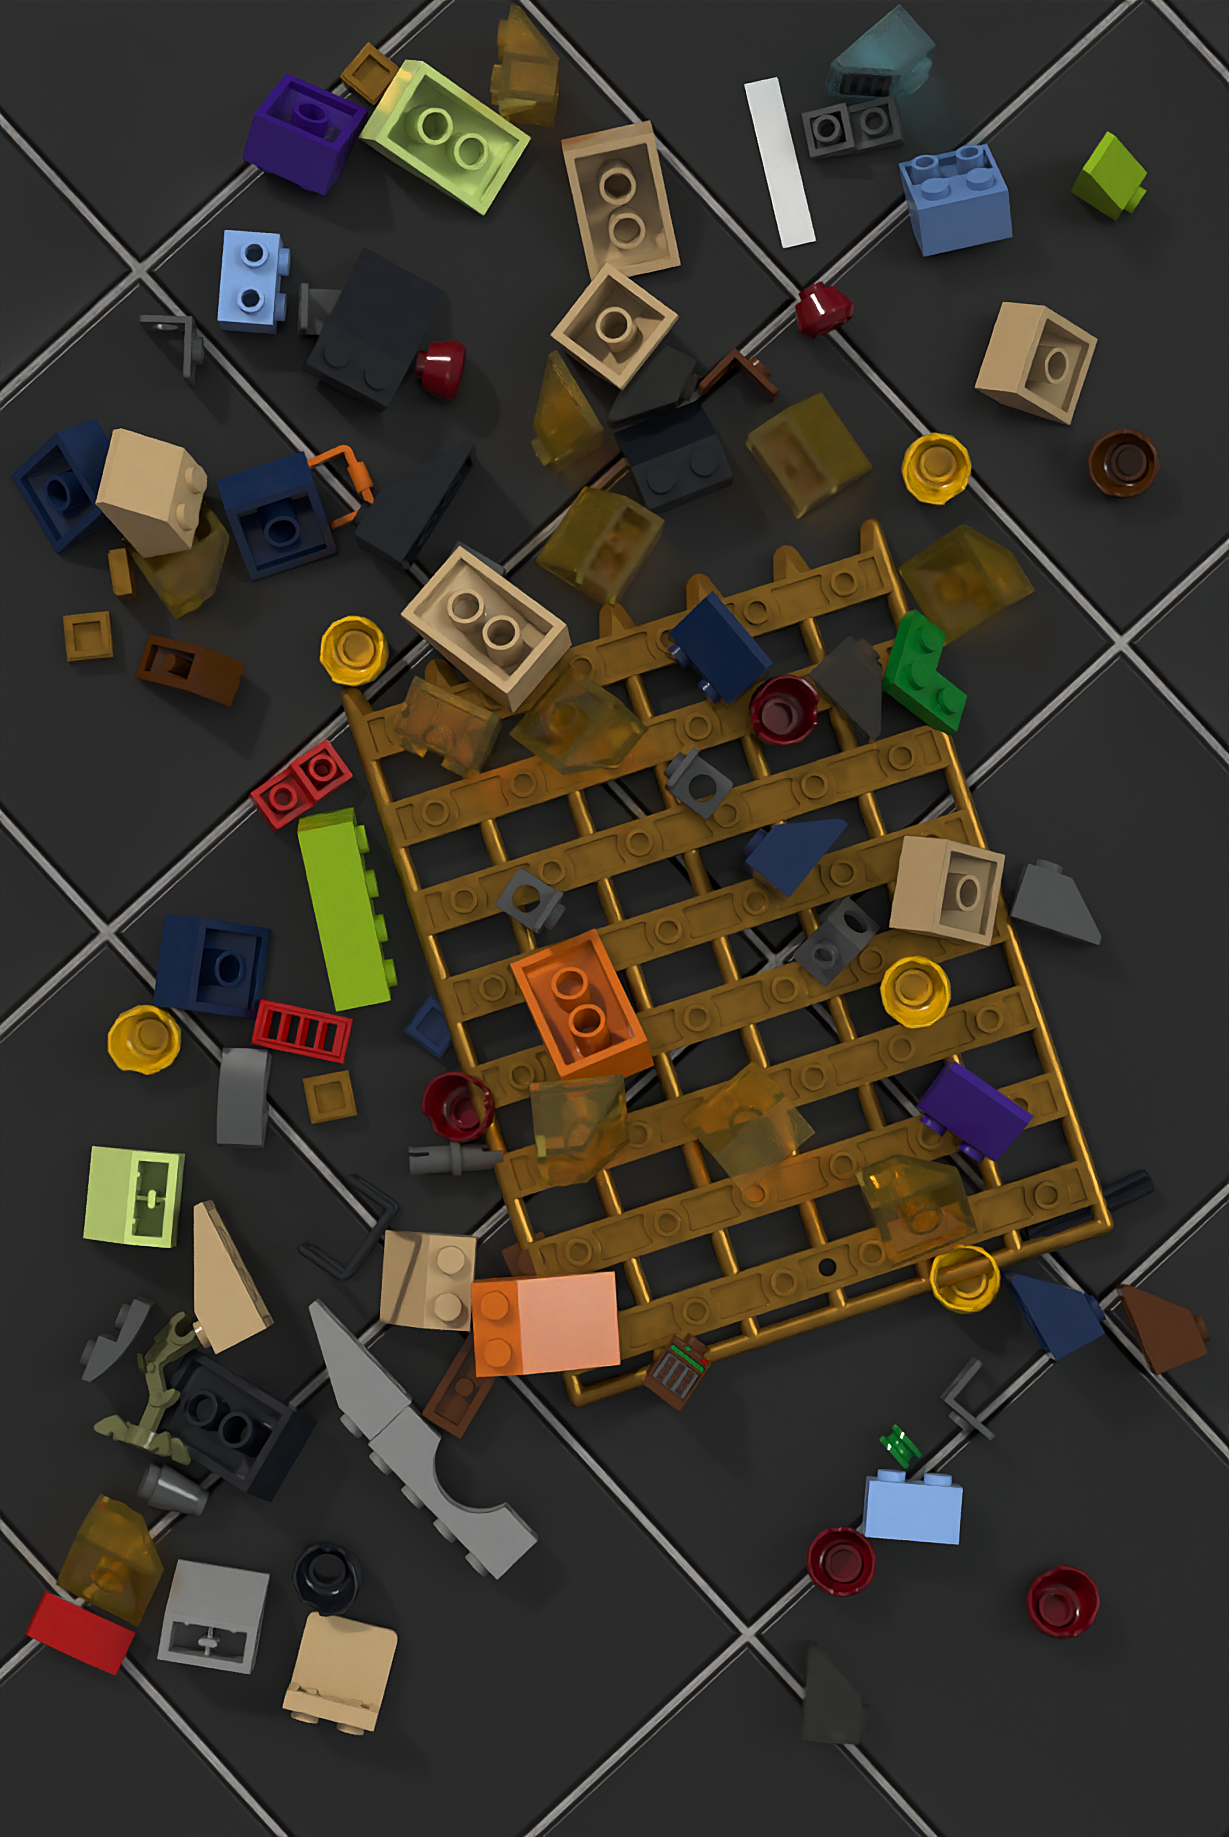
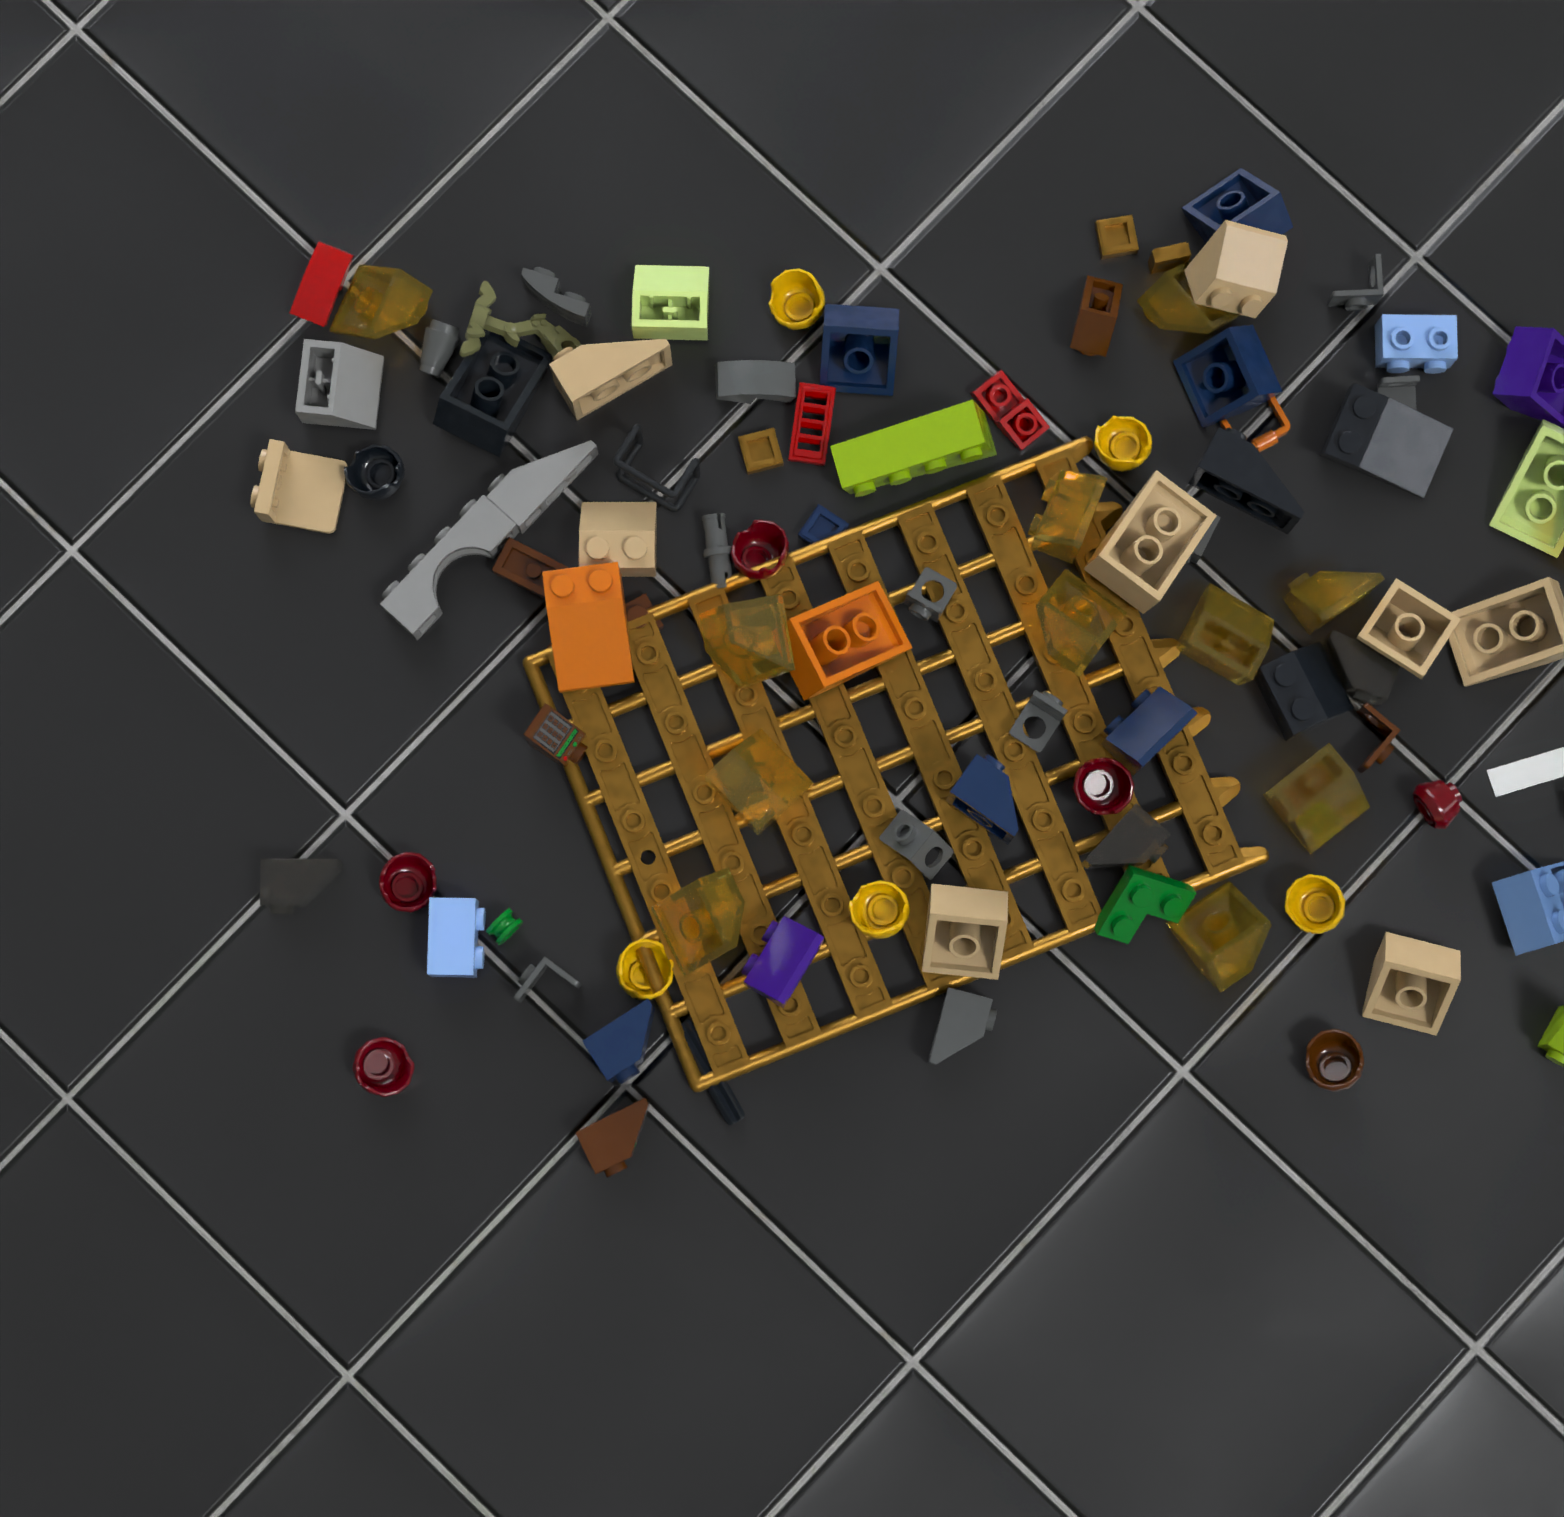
camera: 90 degrees right, 5 degrees down
dark red cone [414,340,467,402] -> none

